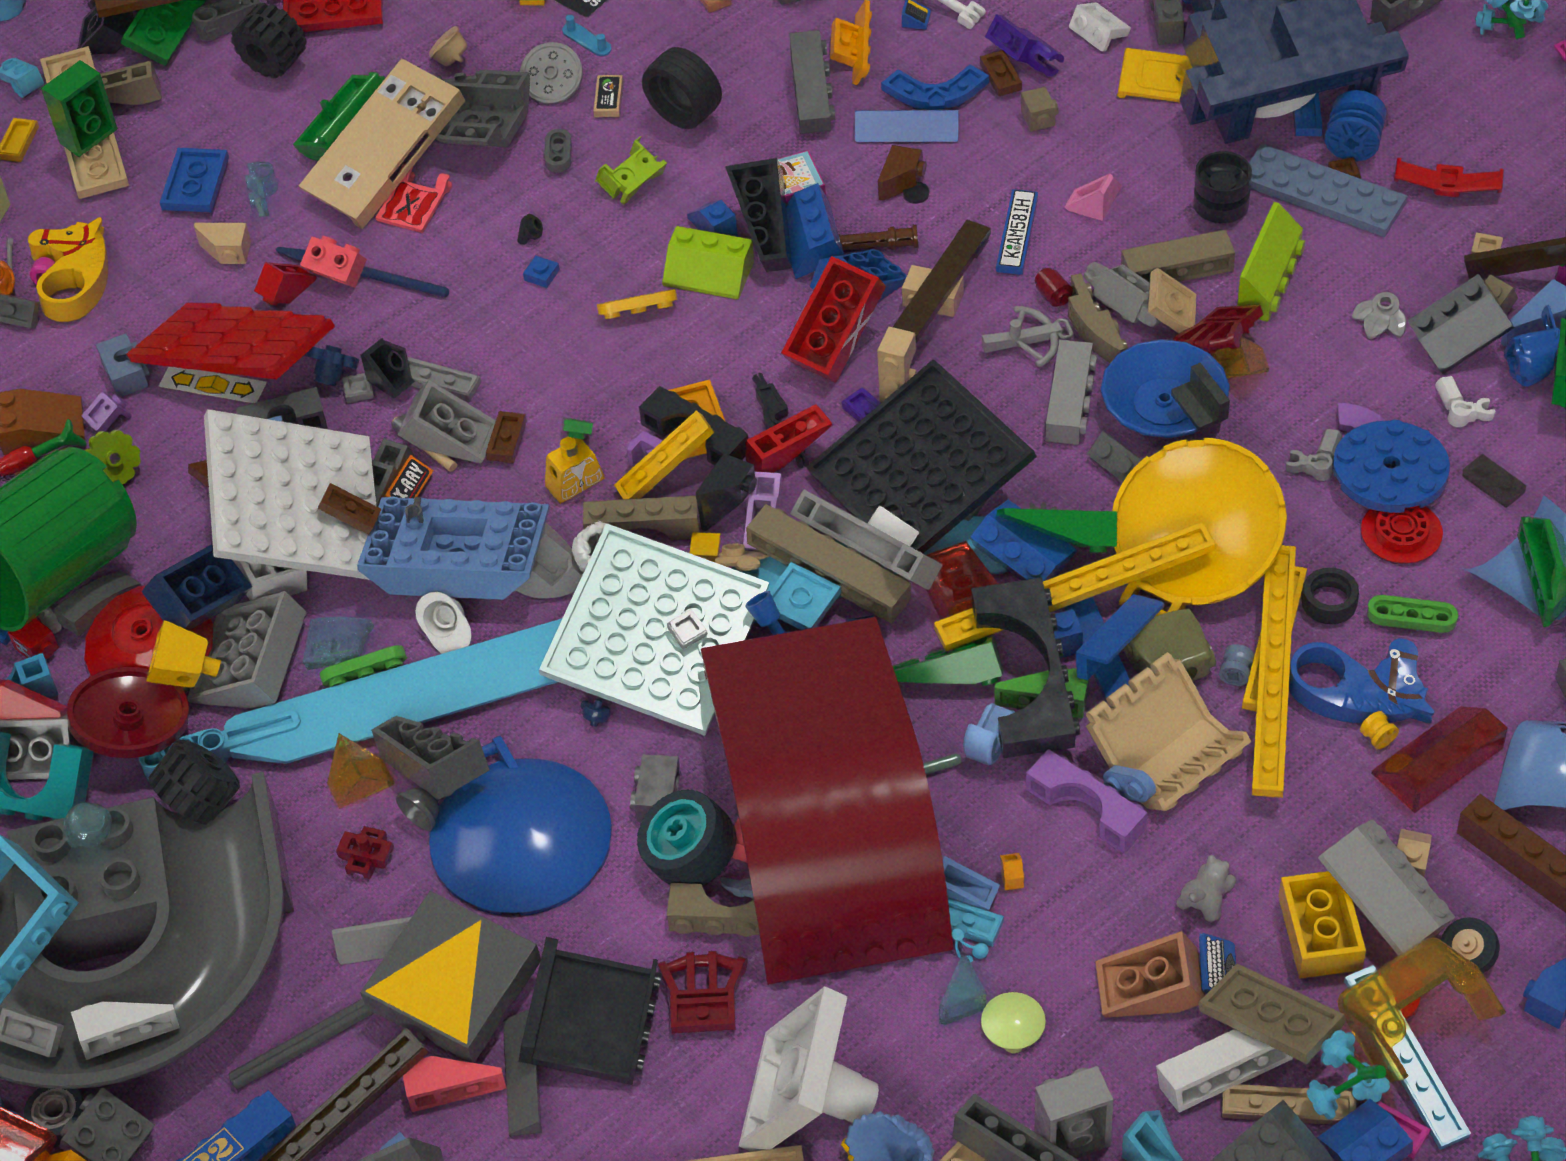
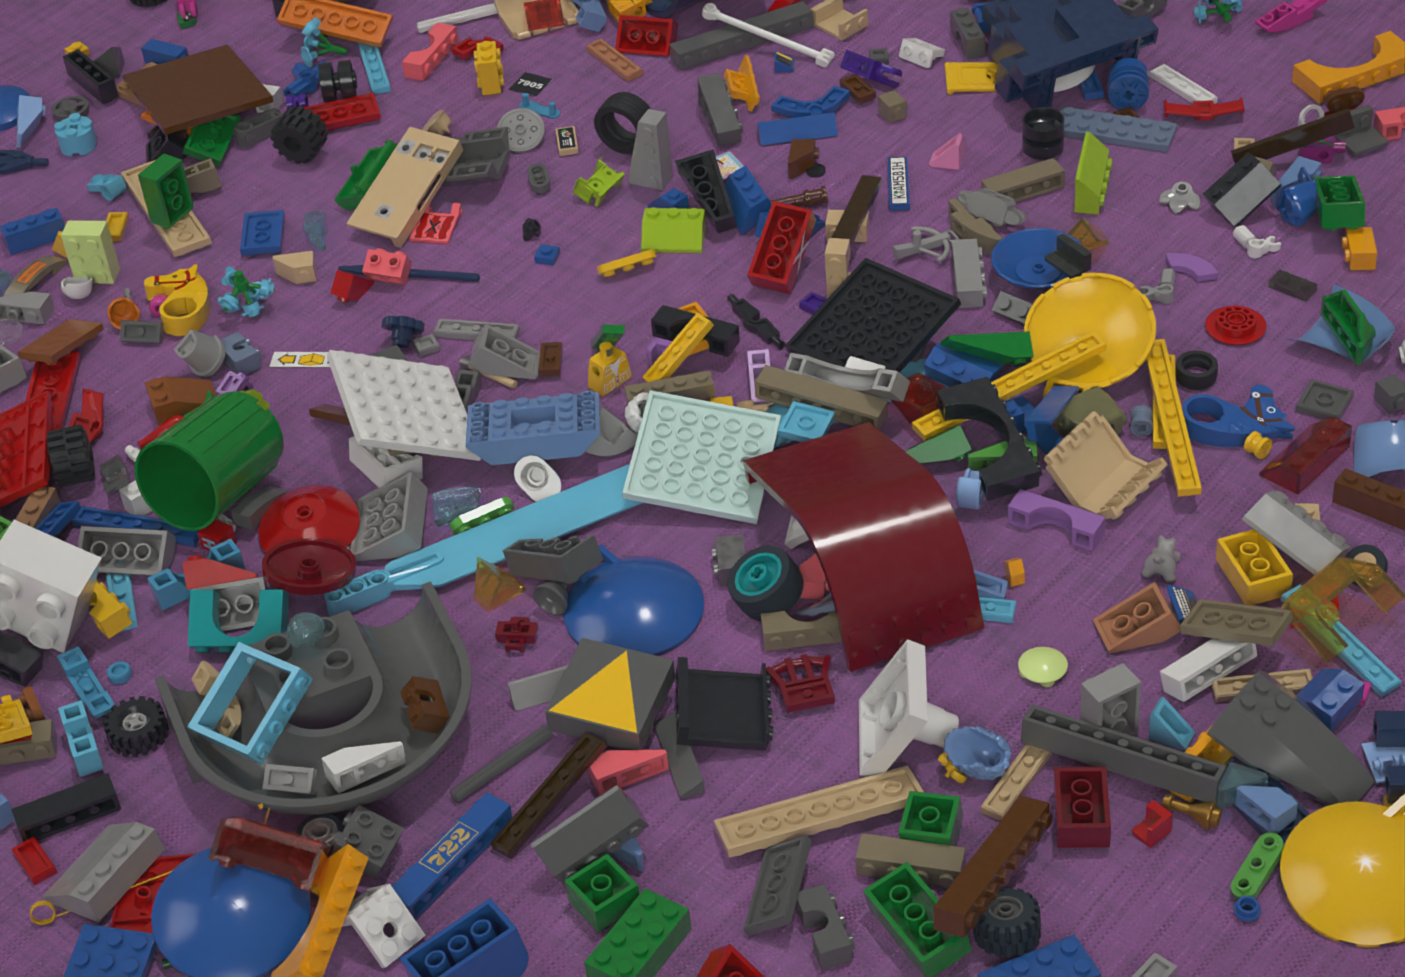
camera: 10 degrees left, 10 degrees down
red piece [126,303,335,380] -> none
dark blue brick [141,544,253,631] -> none
yellow torso [146,620,221,688] -> none
black wheel [148,739,240,825] -> none
reddish brown plate [317,483,381,535] -> none
black slope [360,338,415,398] -> none
tile [383,455,434,499] -> none
dark grey hand [405,497,424,523] -> none
dark blue piece [580,699,610,727] -> none
tile [667,609,708,649] -> none
black slope [695,453,757,531] -> none
red slope [745,404,832,473] -> none
blue piece [745,591,788,635] -> none
clear light blue slope [939,955,986,1025] -> none
medium azure piece [952,923,989,963] -> none
dark red brick [1034,268,1073,307] -> none
medium blue plate [1103,765,1156,803] -> none
tan tile [1148,268,1197,333] -> none
dark red plate [1173,305,1264,354] -> none
medium azure plant [1307,1030,1390,1120] -> none
blue plate [1333,419,1450,513] -> none
bright green plate [1367,595,1458,633] -> none
none -> light grey container [174,329,225,377]
none -> medium azure plant [217,266,275,318]
none -> reddish brown brick [401,676,450,733]
none -> light grey wedge [628,109,673,191]
none -> dark grey tile [869,48,889,65]
none -> white tile [1150,64,1218,104]
none -> dark grey tile [1295,379,1354,424]

